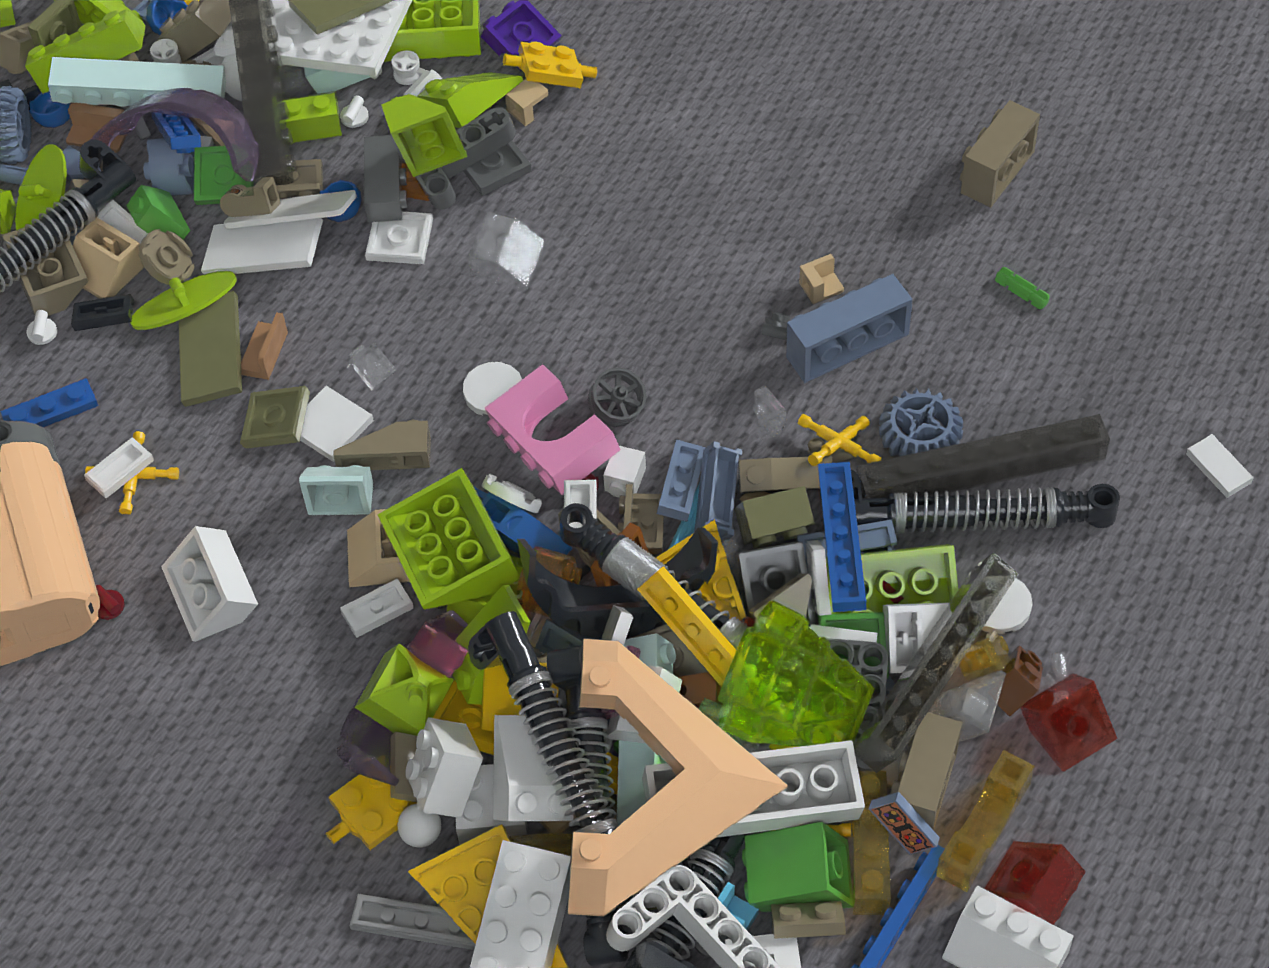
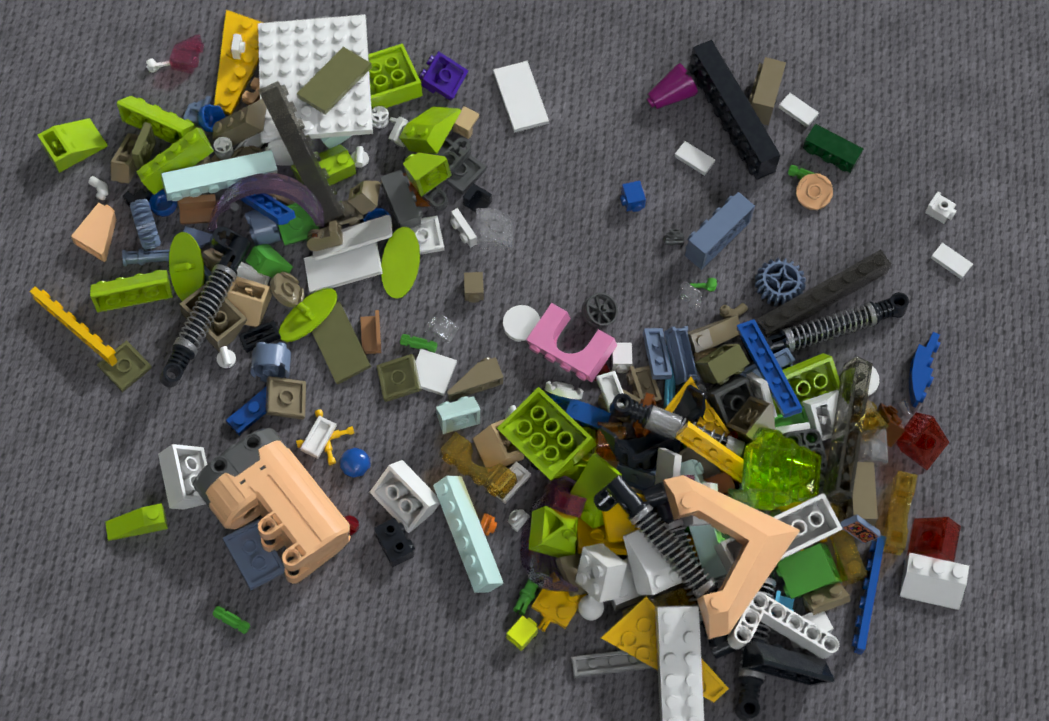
camera: 25 degrees left, 10 degrees up
yellow plate [503,41,597,88] -> none
yellow piece [798,414,881,468] -> none
tan panel [799,254,844,304] -> none
none -> sand blue brick [251,342,291,382]
none -> dark tan tile [266,376,306,419]
none -> blue hair [340,448,371,478]
none -> dark tan slope [348,181,381,215]
none -> black brick [374,518,415,568]
none -> lime shield [381,227,420,299]
none -> bright green axle [400,334,438,353]
none -> light aqua brick [433,476,504,593]
none -> clear yellow arch [441,432,518,500]
none -> white plate [450,208,477,248]
none -> black panel [463,183,492,215]
none -> dark tan brick [464,272,484,303]
none -> orange plate [480,513,497,536]
none -> white tile [493,61,549,133]
none -> neon yellow brick [506,616,538,651]
none -> white plate [508,509,530,532]
none -> bright green pin [513,574,541,615]
none -> blue brick [620,181,646,212]
none -> magenta cone [646,63,698,109]
none -> white tile [674,141,715,176]
none -> black brick [688,40,781,180]
none -> bright green hand [690,278,717,292]
none -> white tile [778,93,819,128]
none -> light nougat tile [796,173,833,210]
none -> dark green brick [803,123,864,173]
none -> blue slope [909,332,940,408]
none -> white brick [925,192,956,224]

